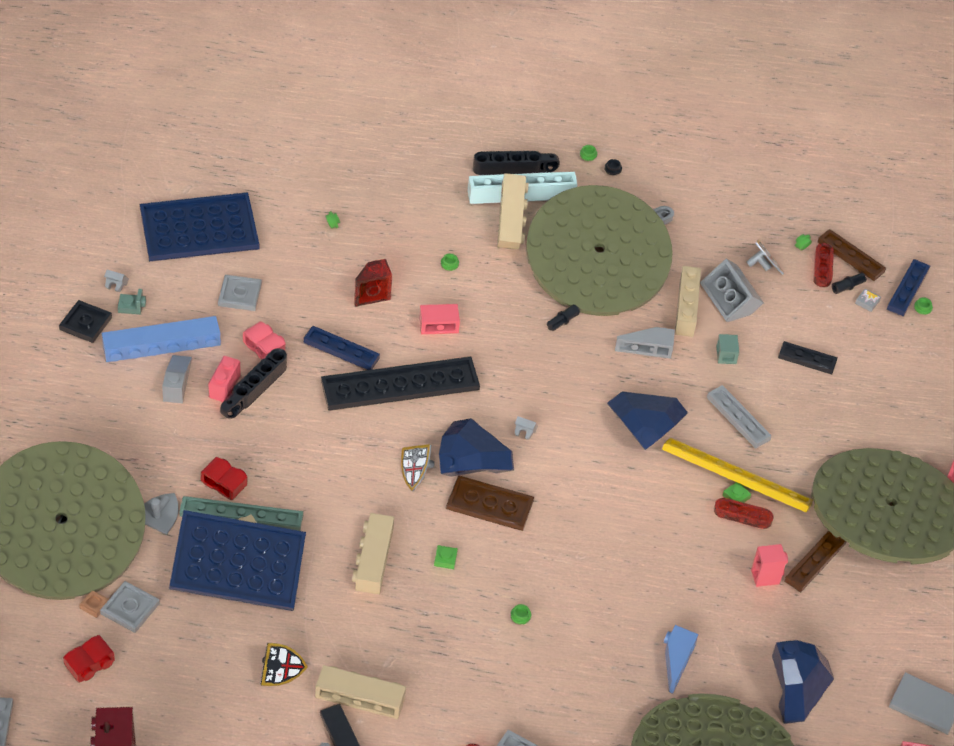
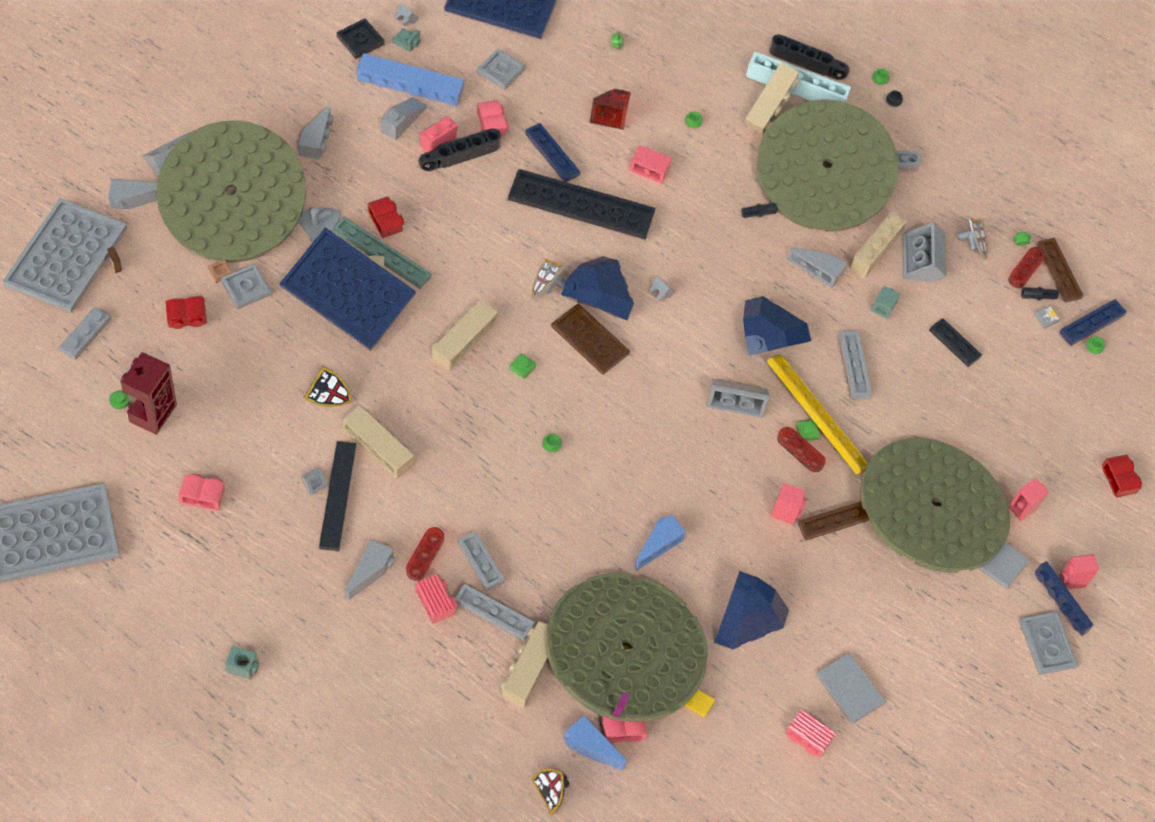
camera: 25 degrees right, 10 degrees up
none -> light grey slope [298,106,333,159]
none -> light grey slope [706,379,769,418]

